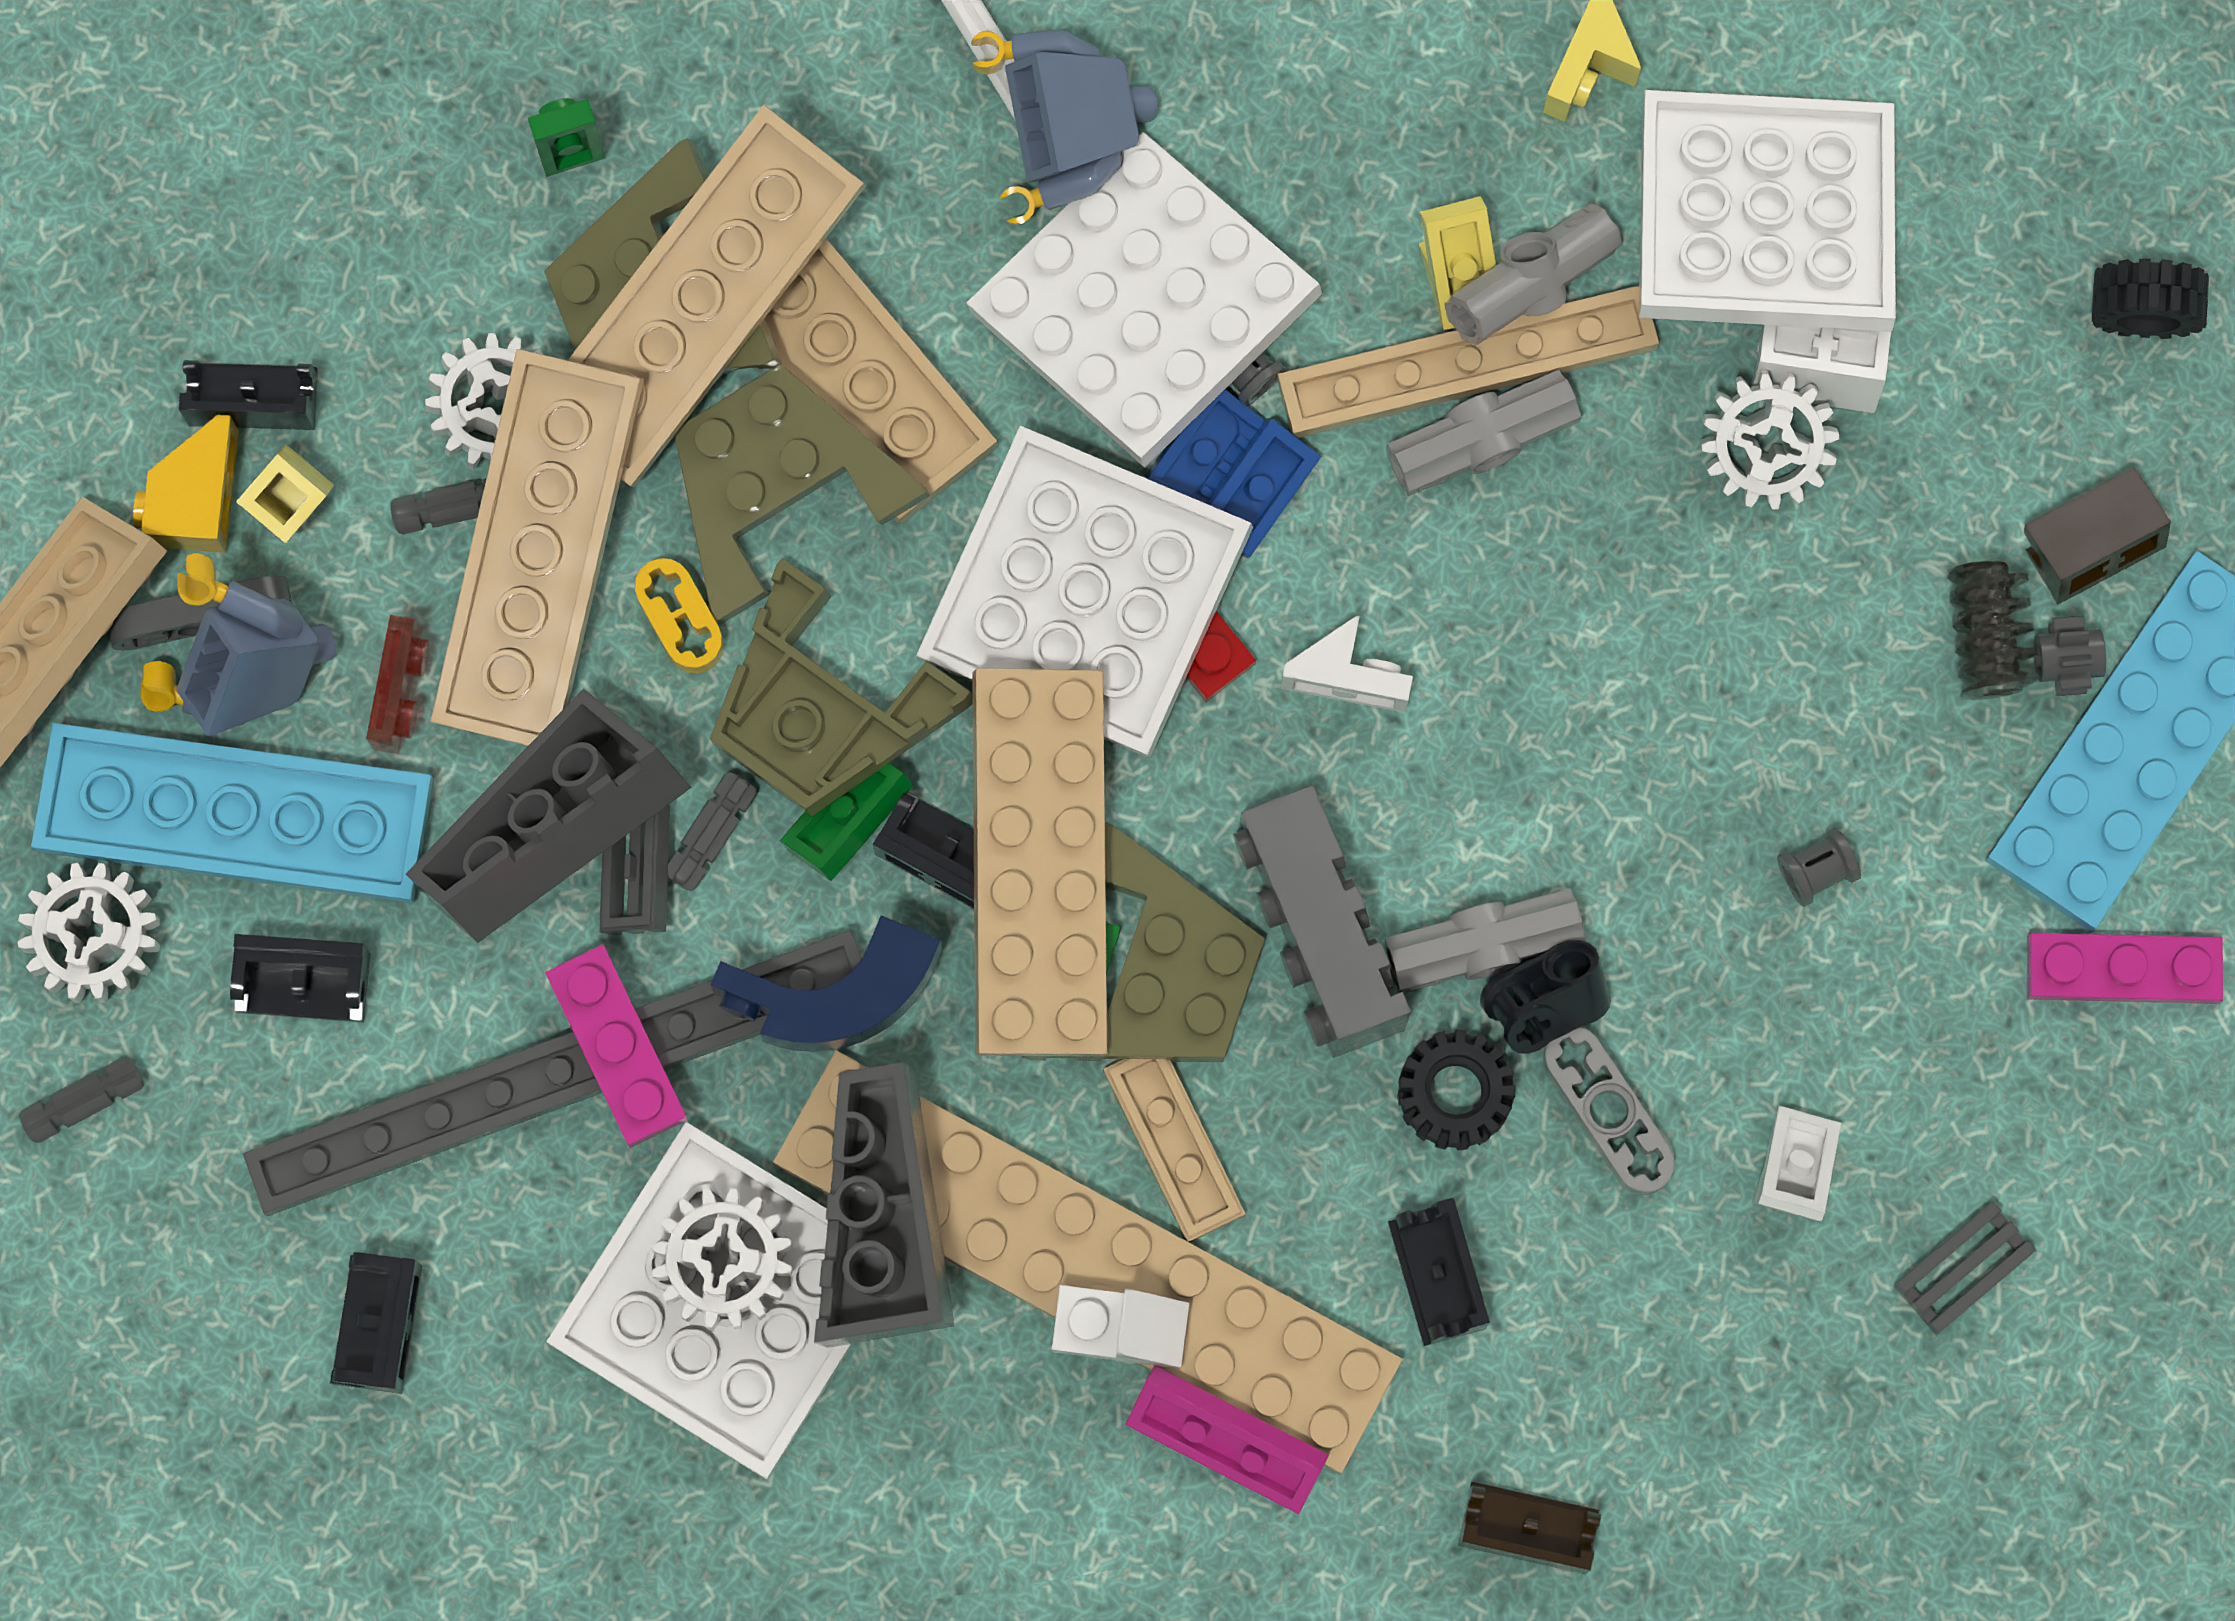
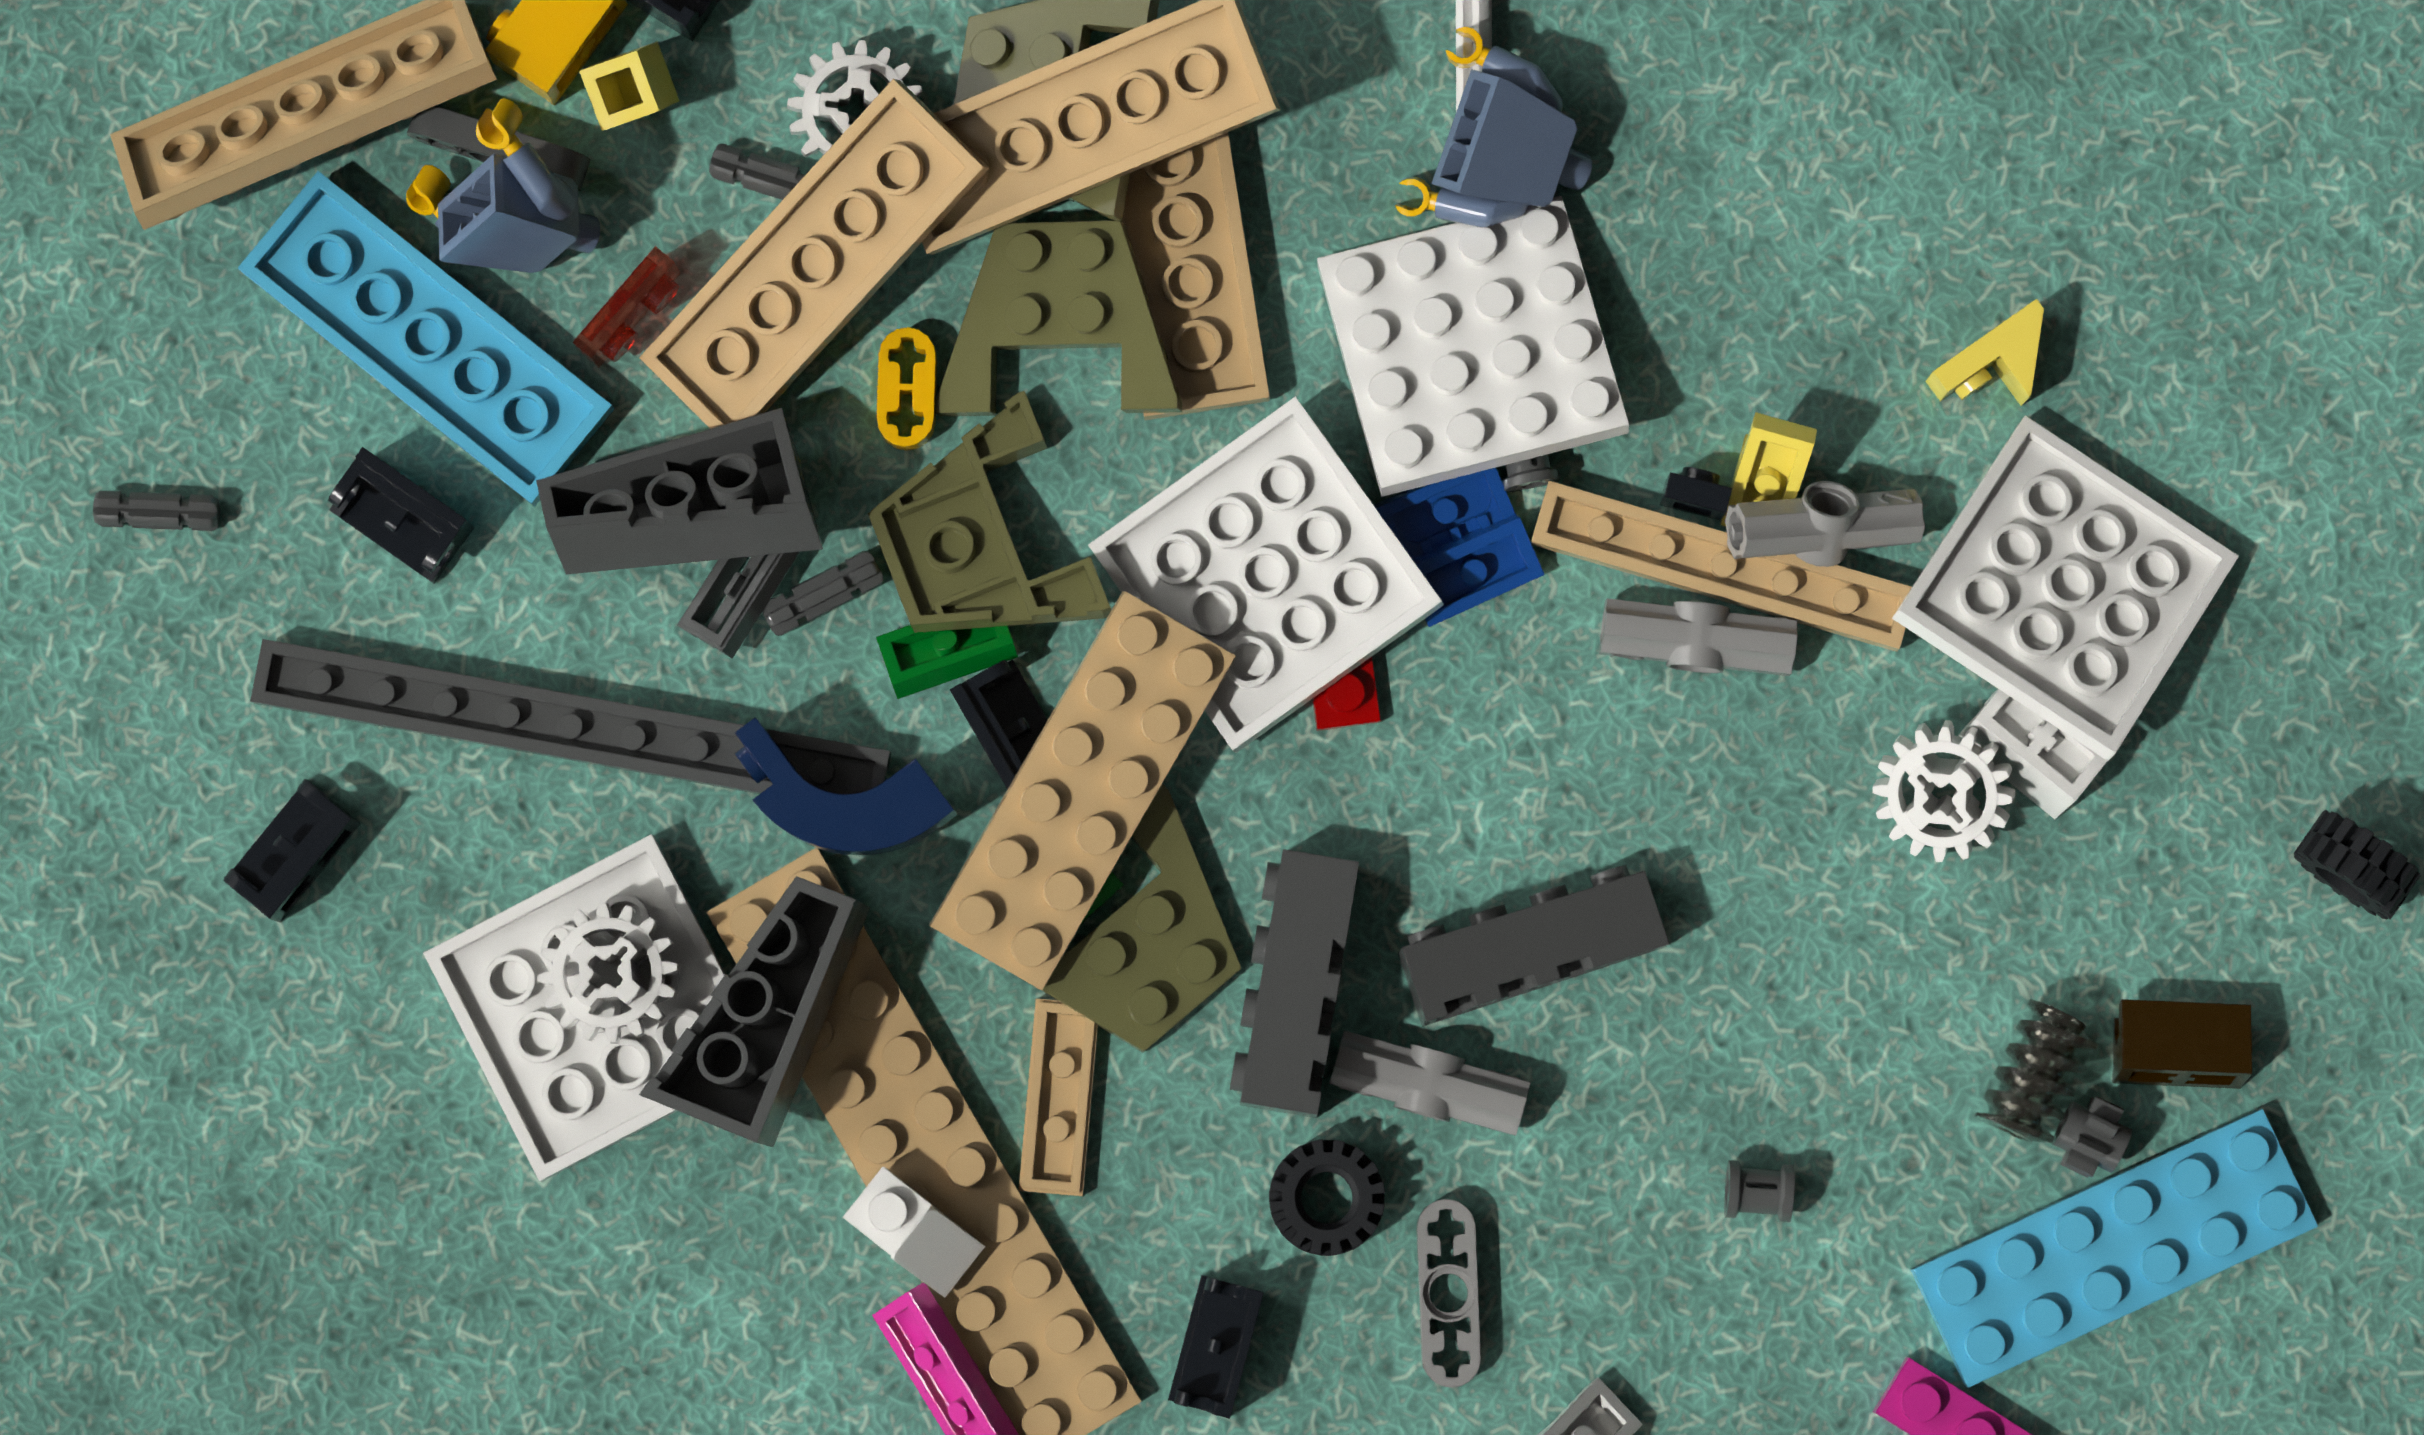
camera: 35 degrees right, 5 degrees up
white gear [17,863,161,1003] -> none
dark pink plate [545,944,688,1148] -> none
white slope [1281,616,1413,713] -> none
black piece [1480,940,1611,1054] -> none
none -> dark grey wedge [1398,865,1669,1027]
none -> black plate [1660,467,1732,521]

